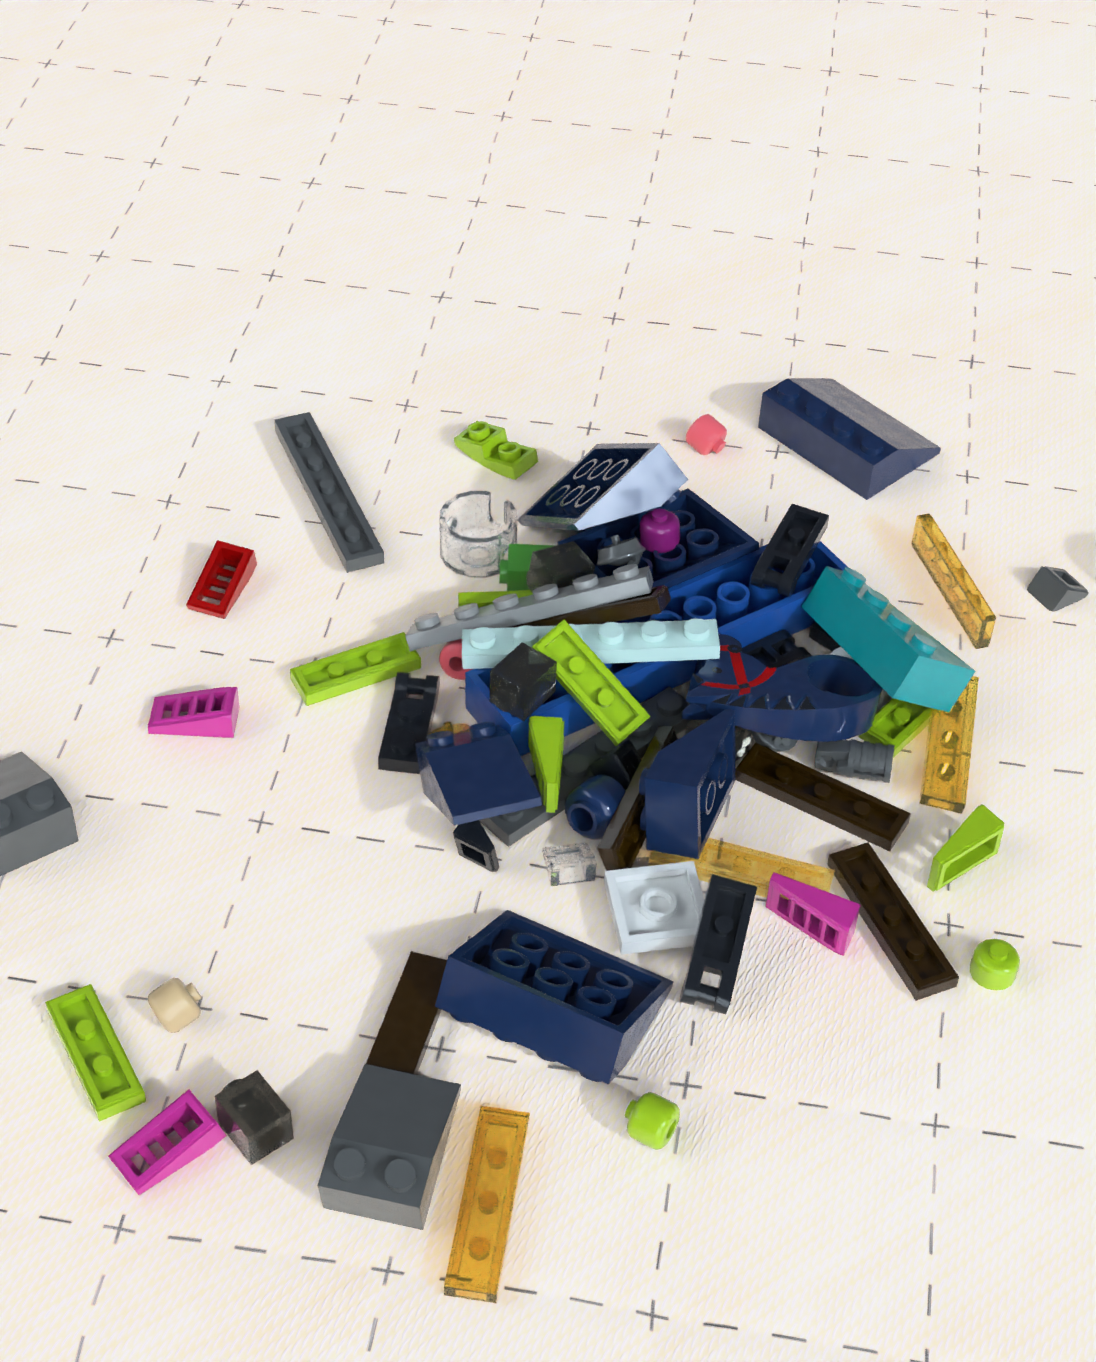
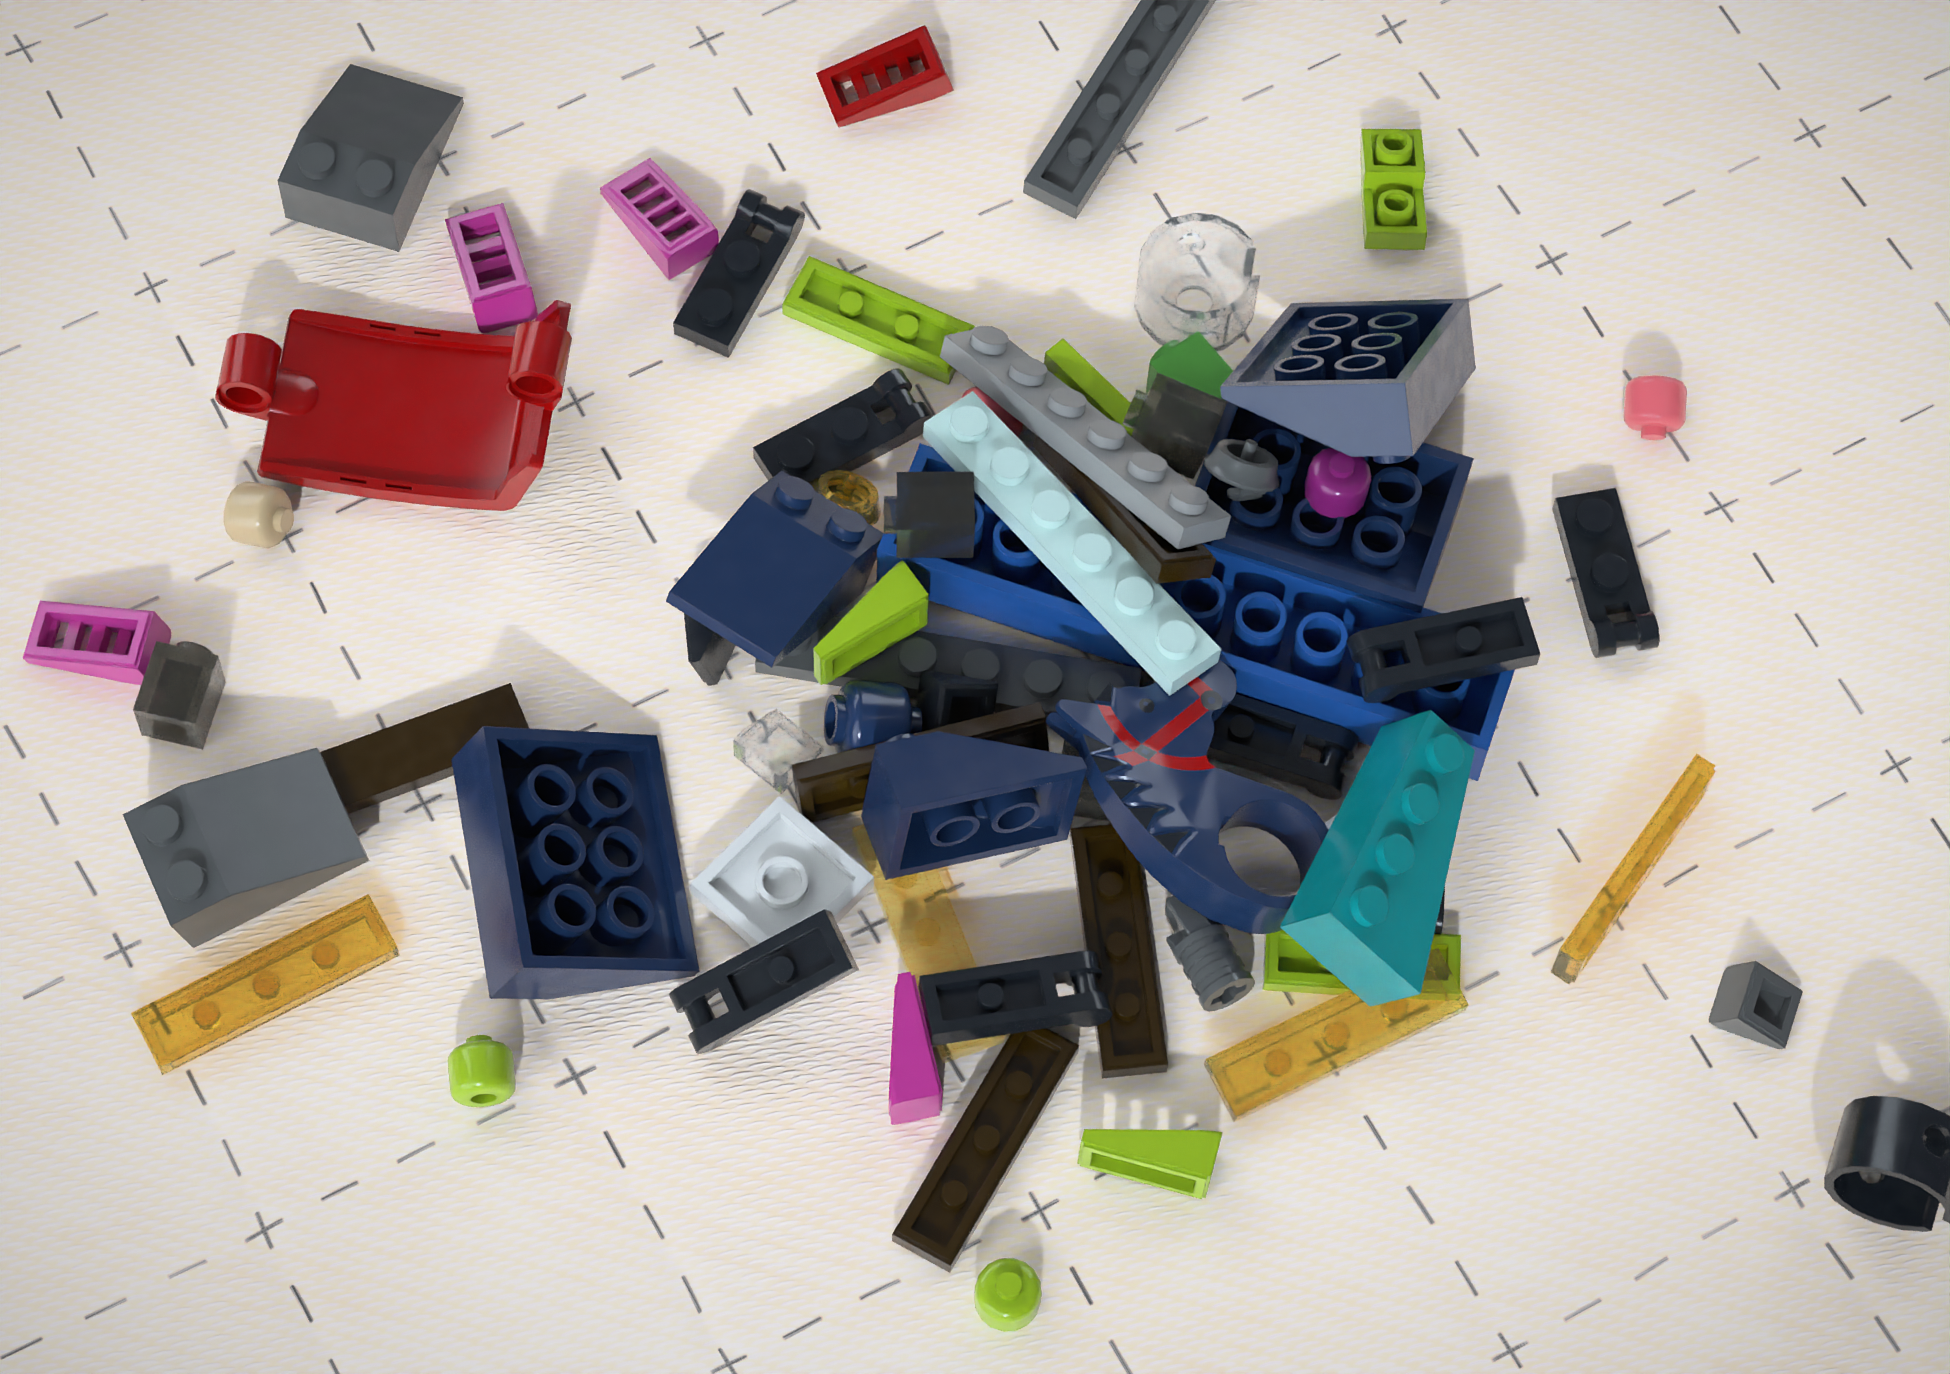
camera: 50 degrees right, 20 degrees up
lime tile [45,984,146,1122] -> none
lime tile [530,620,650,747] -> none
dark blue slope [758,378,941,500] -> none
none -> red panel [215,300,572,511]
none -> dark pink slope [445,203,538,333]
none -> black plate [673,189,805,358]
none -> black plate [918,951,1113,1046]
none -> black plate [1552,488,1660,658]

